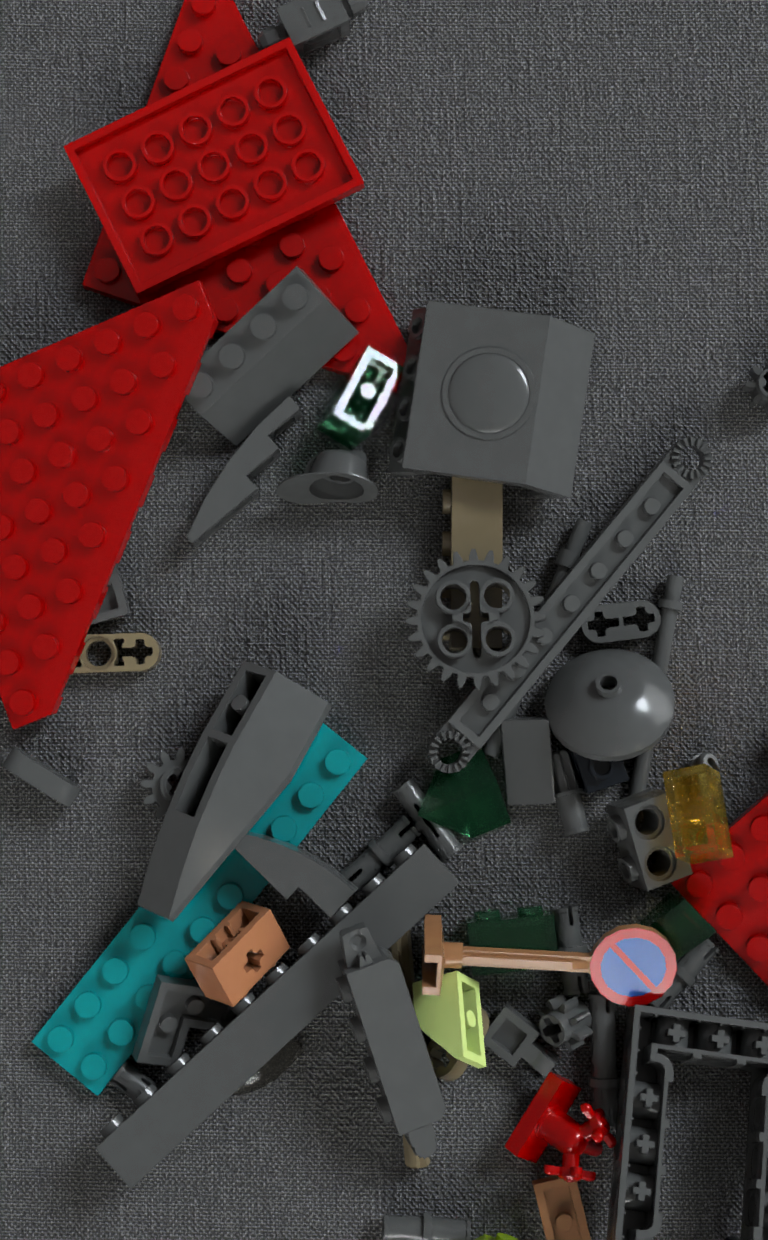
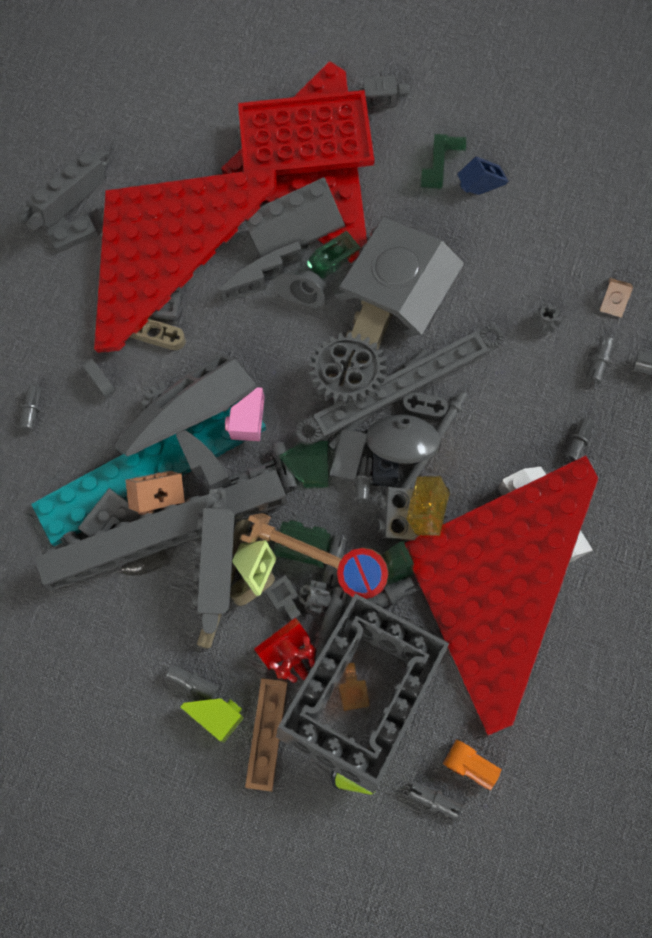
camera: 25 degrees right, 15 degrees down
none -> bright pink slope [225,387,265,441]
none -> clear orange plate [338,663,370,711]
none -> clear green beam [421,134,467,189]
none -> dark blue slope [457,156,509,195]

